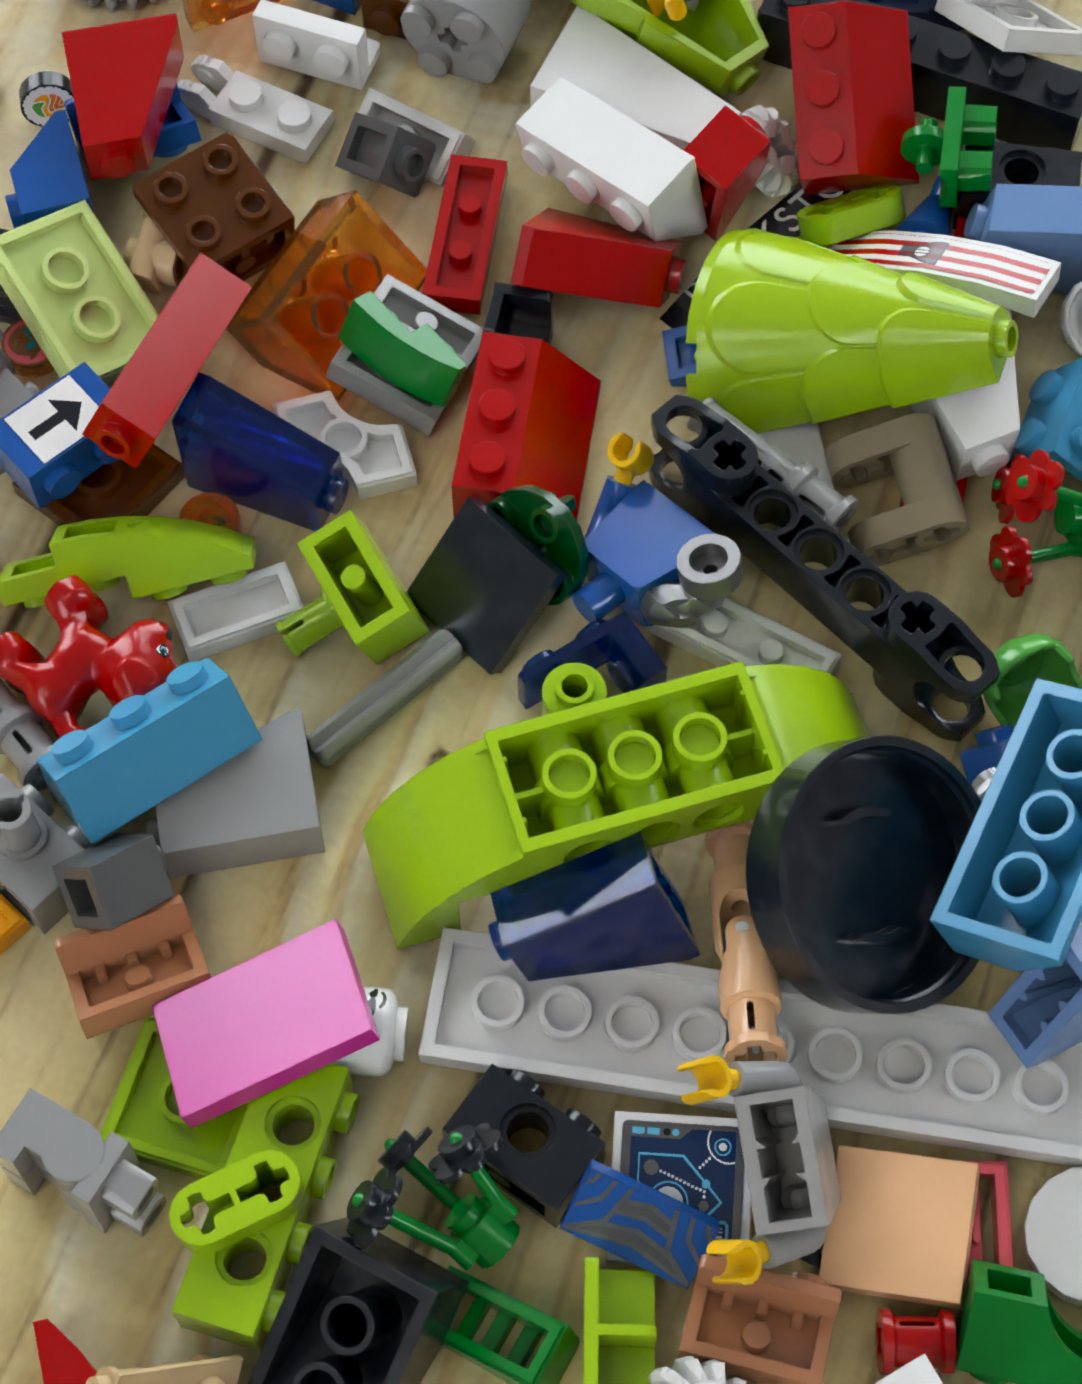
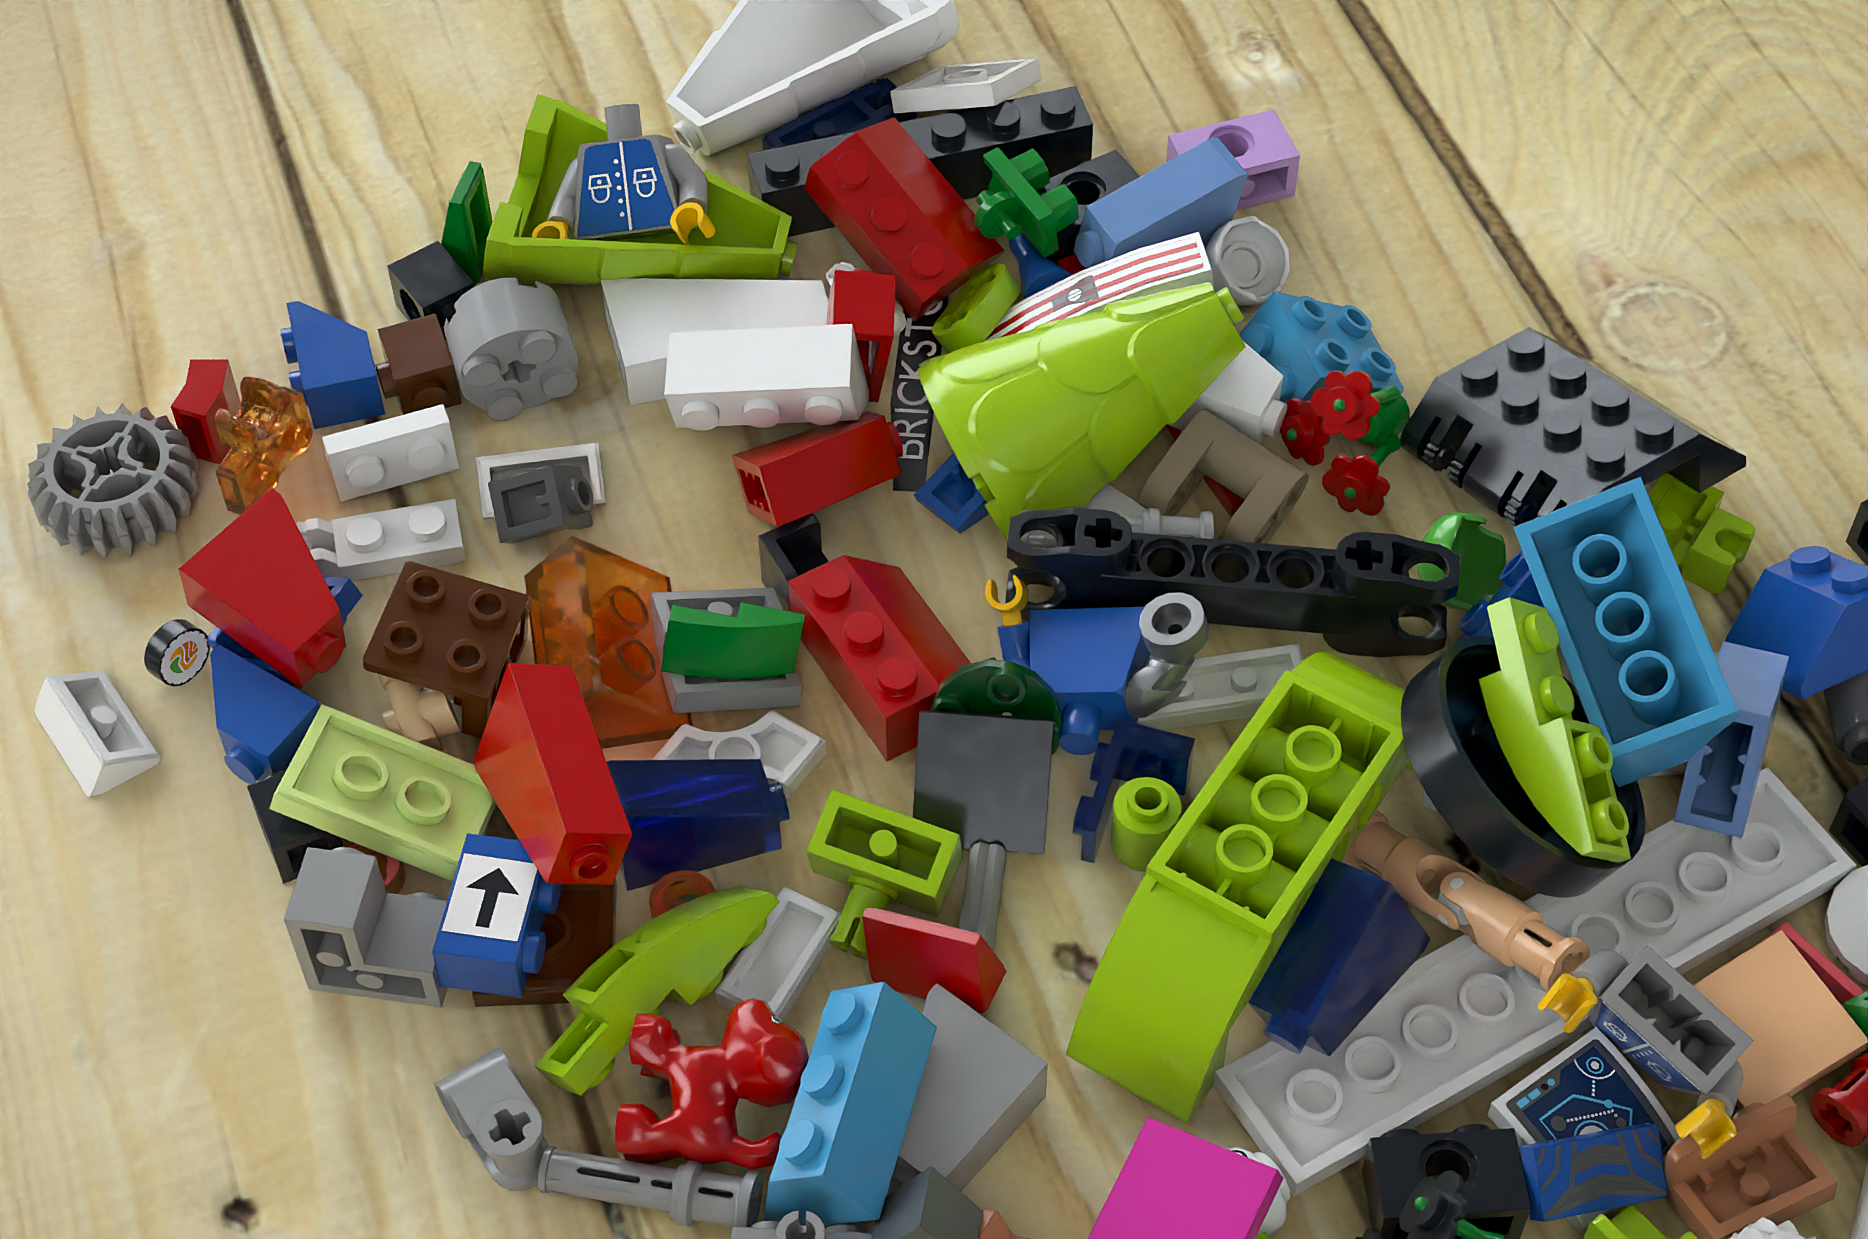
camera: 40 degrees left, 10 degrees down
red plate [422,154,508,315] -> none
none -> red slope [862,907,1007,1013]
none -> lime slope [1478,597,1631,863]

